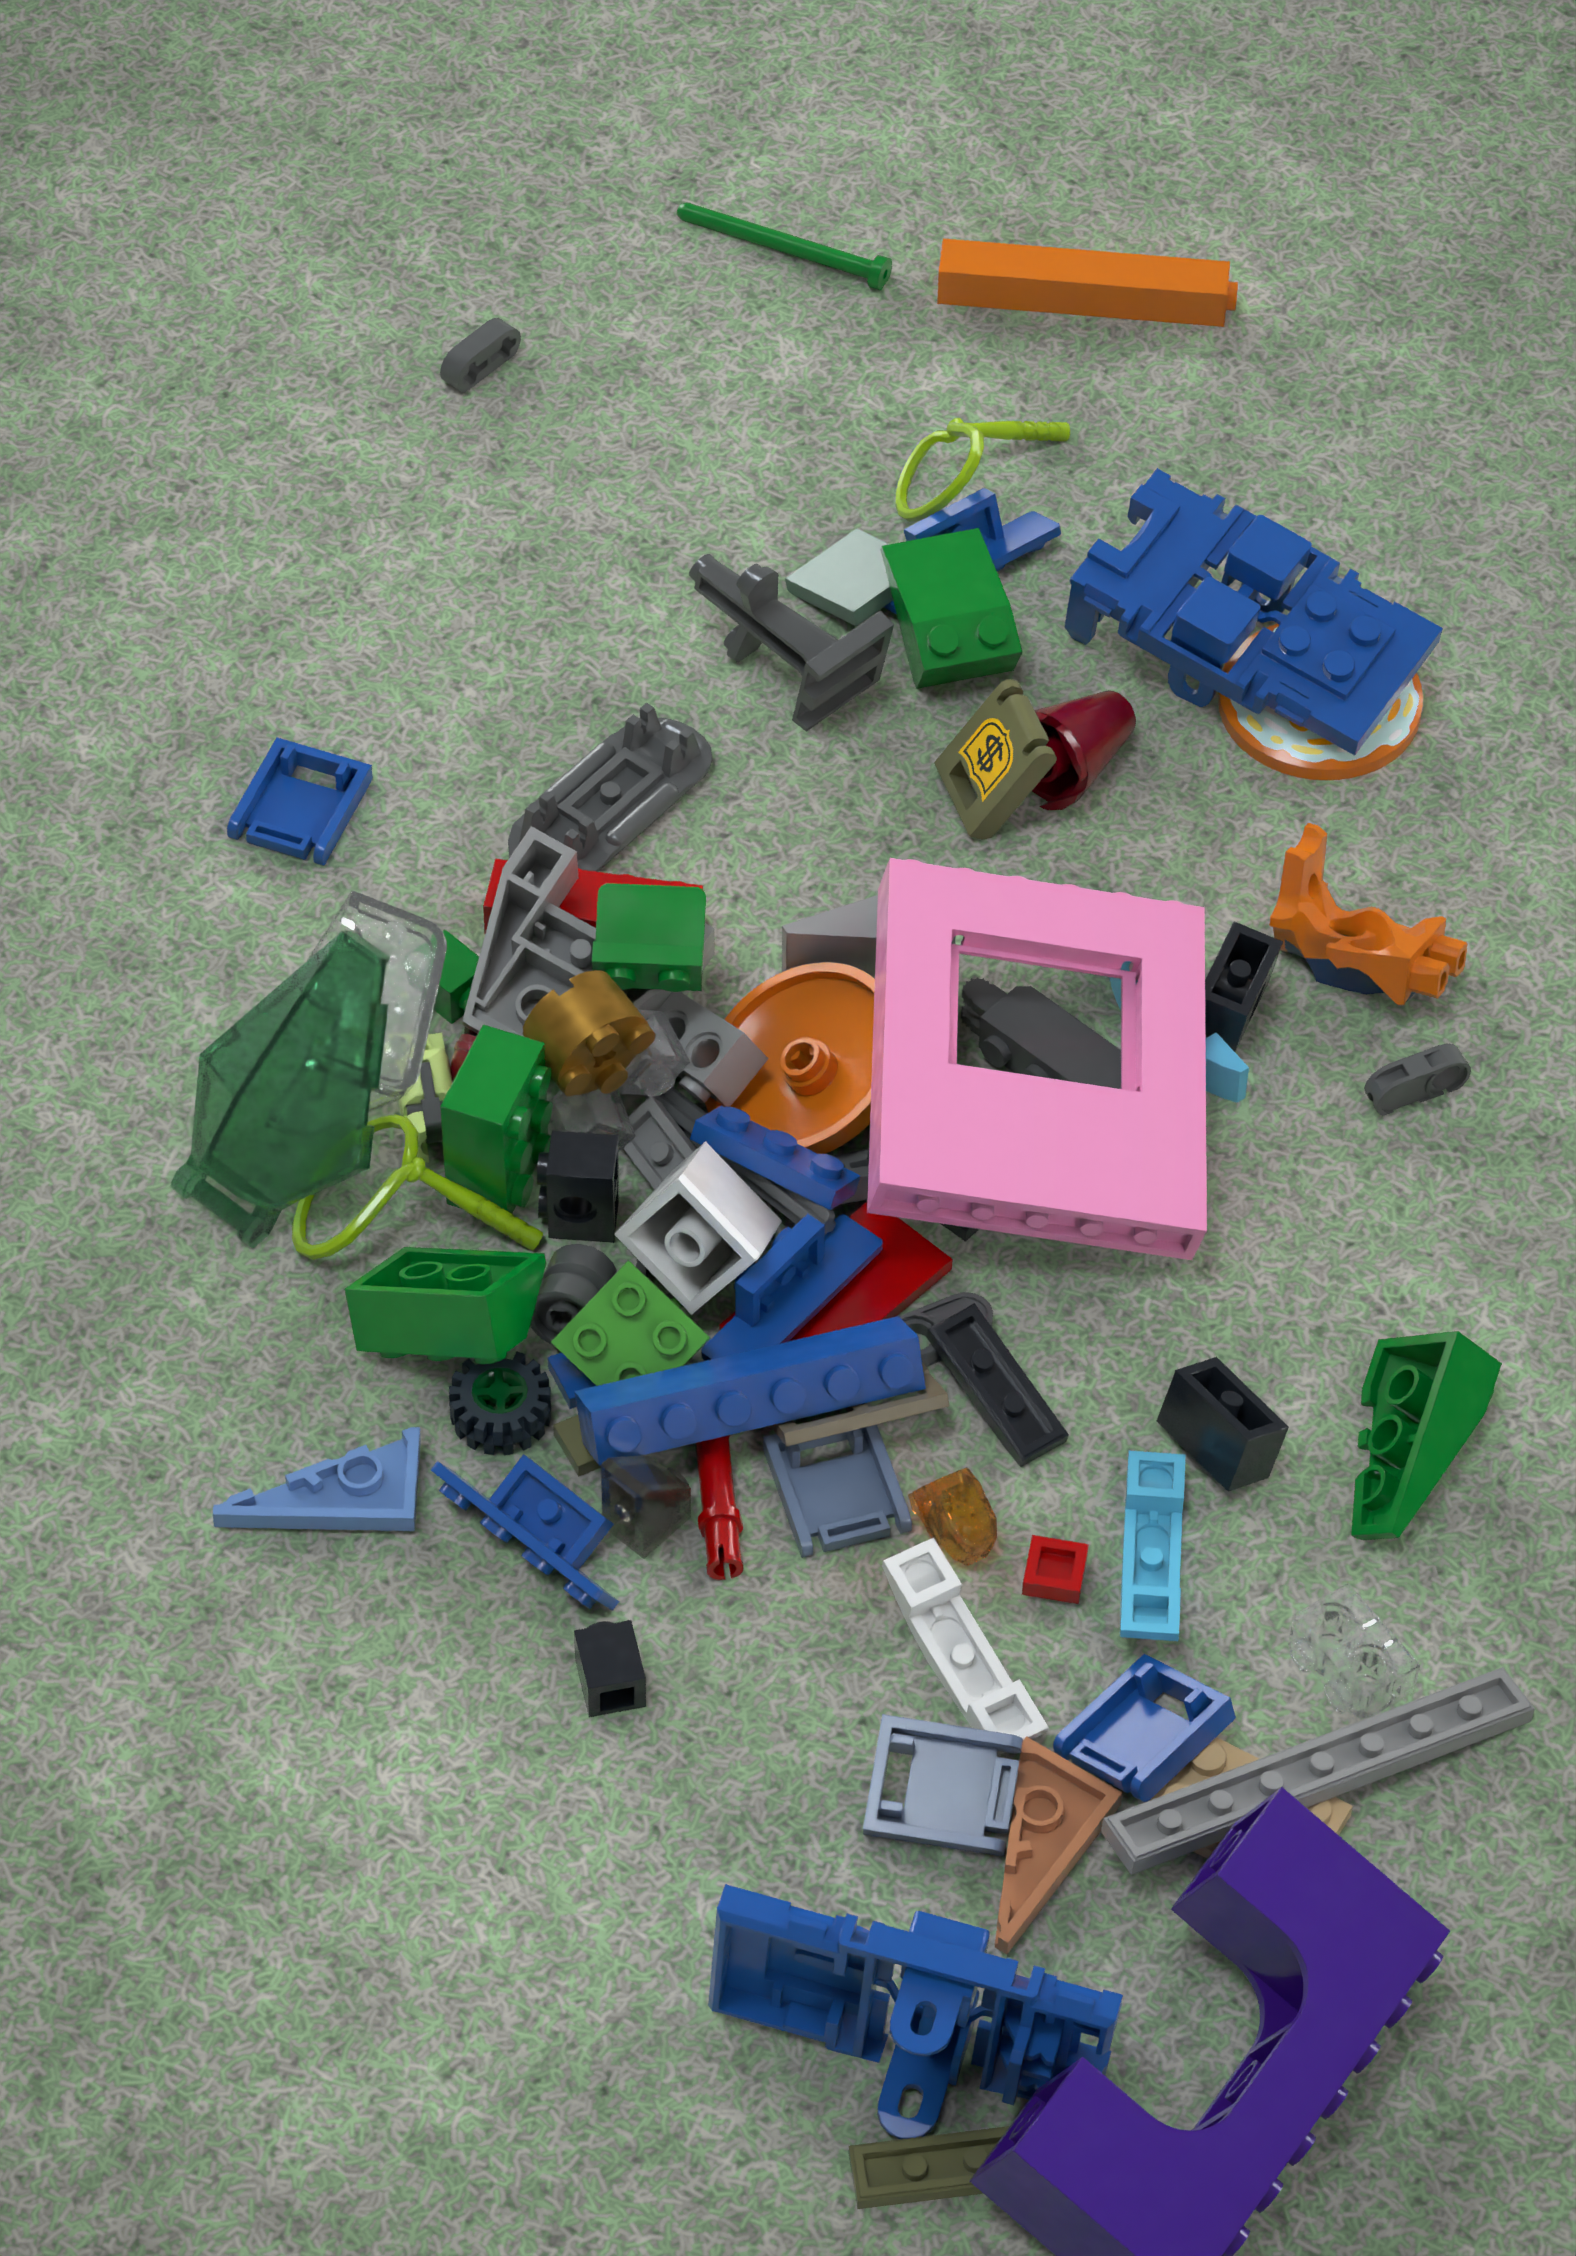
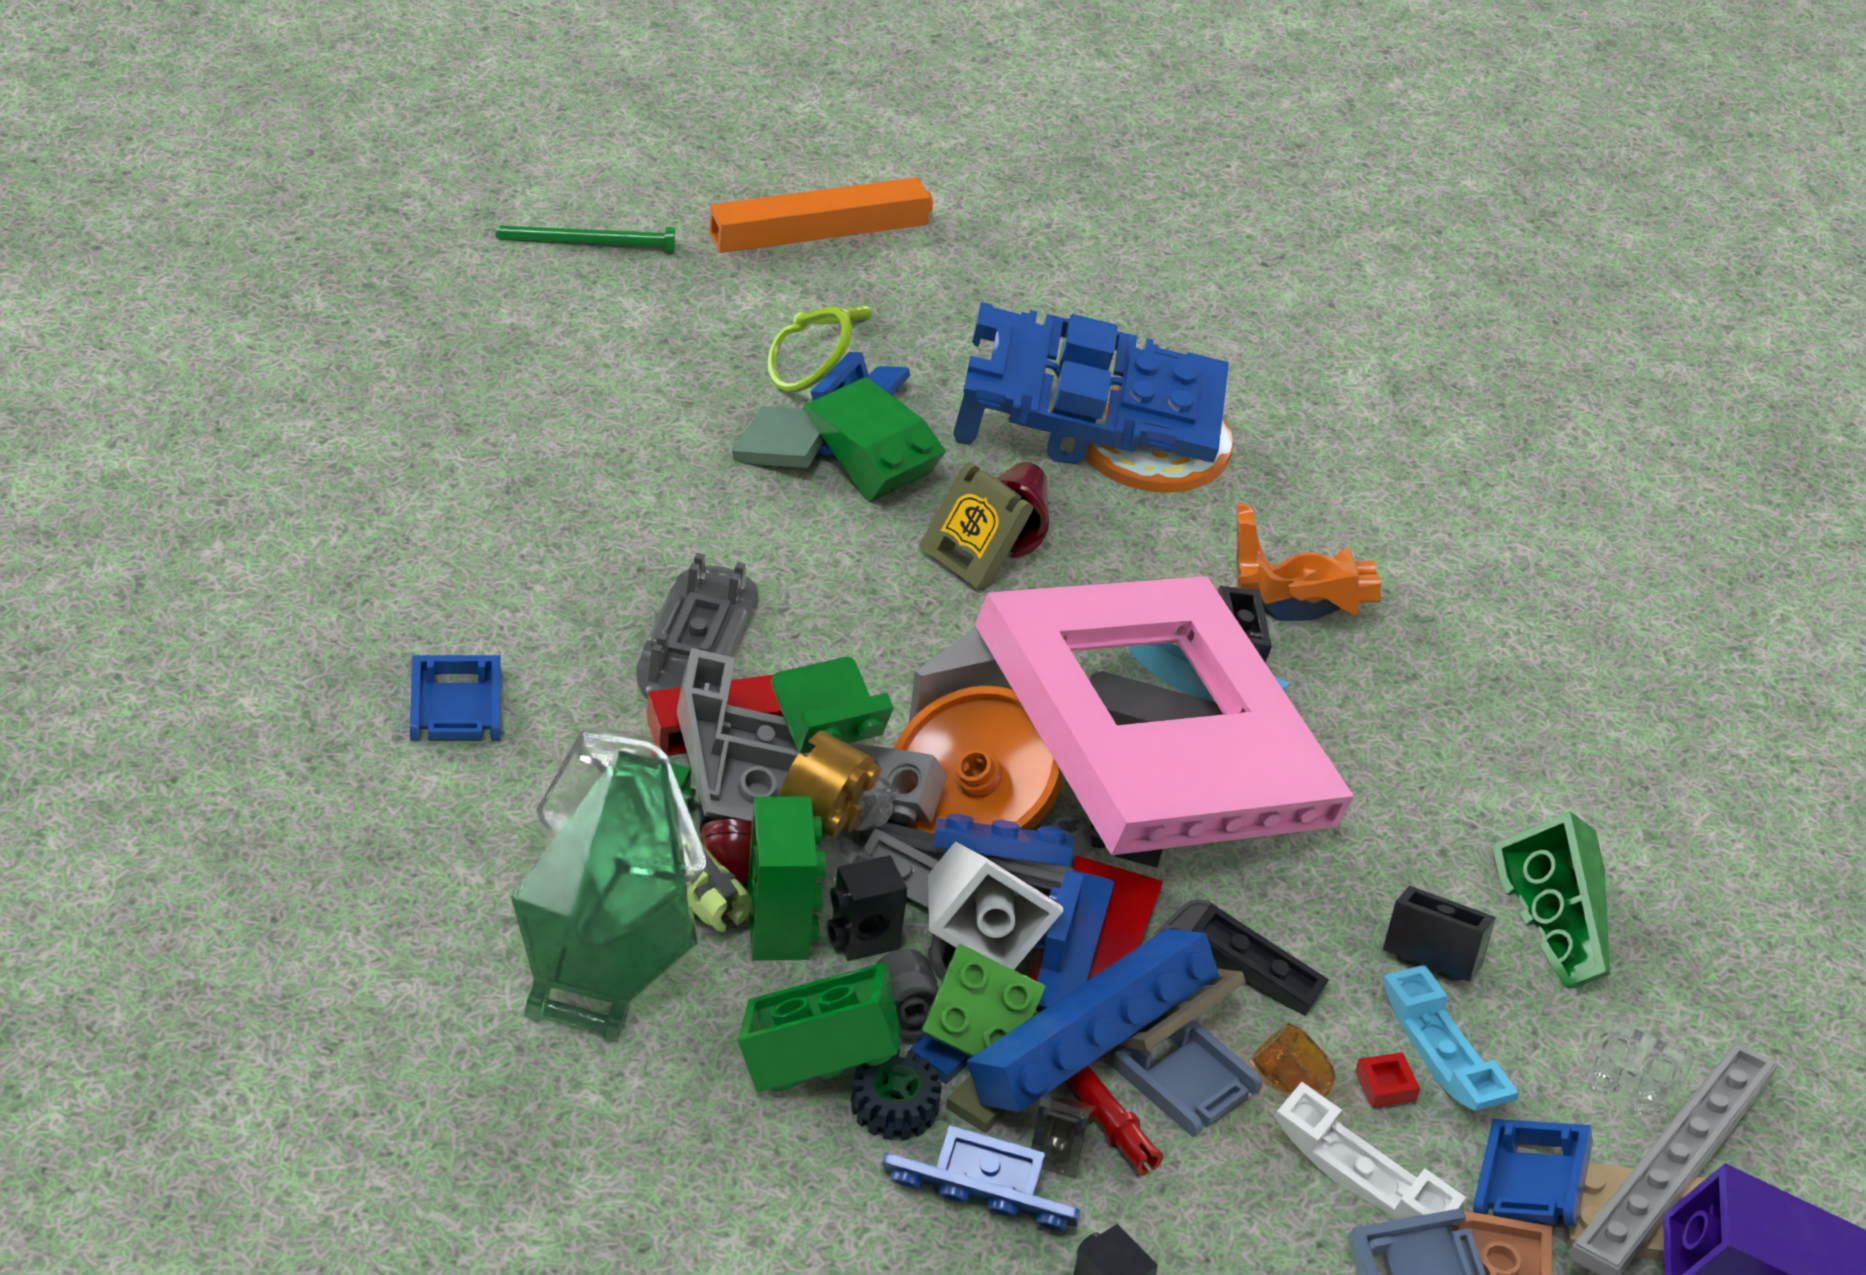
camera: 30 degrees left, 10 degrees down
medium blue wing [213,1427,421,1531] -> none
lime piece [292,1114,543,1260] -> none
dark grey beam [440,318,521,393] -> none
dark grey piece [689,554,894,732] -> none
dark grey piece [1364,1043,1471,1116] -> none

